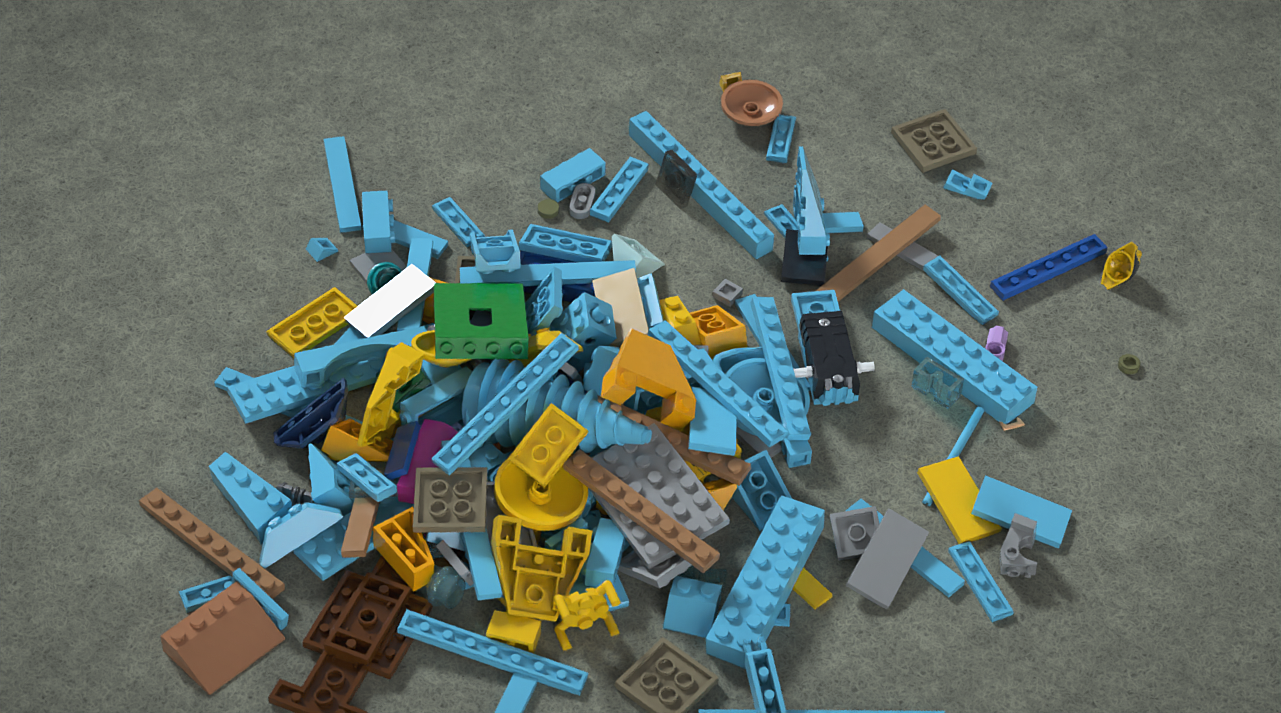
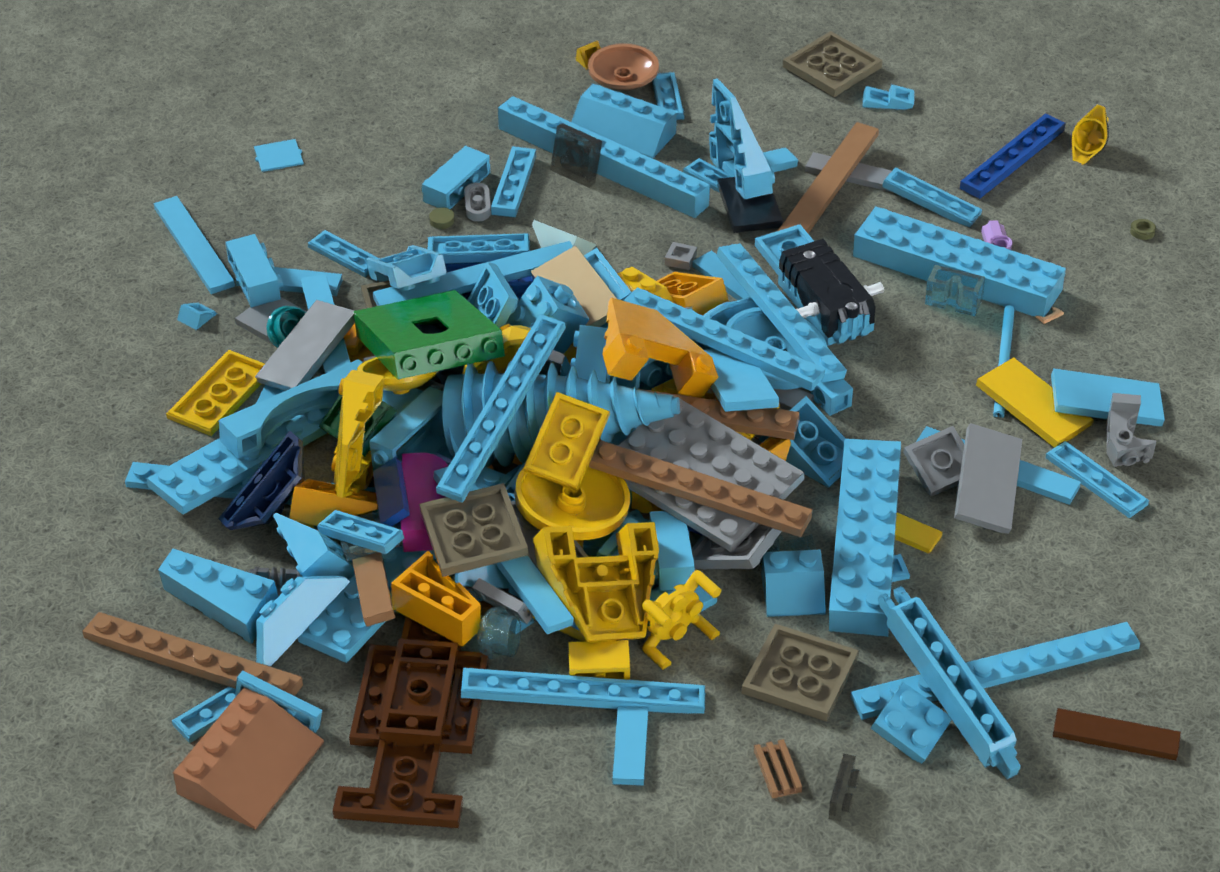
camera: 15 degrees left, 5 degrees down
none -> medium azure piece [254,139,303,172]
none -> medium azure slope [571,84,677,159]

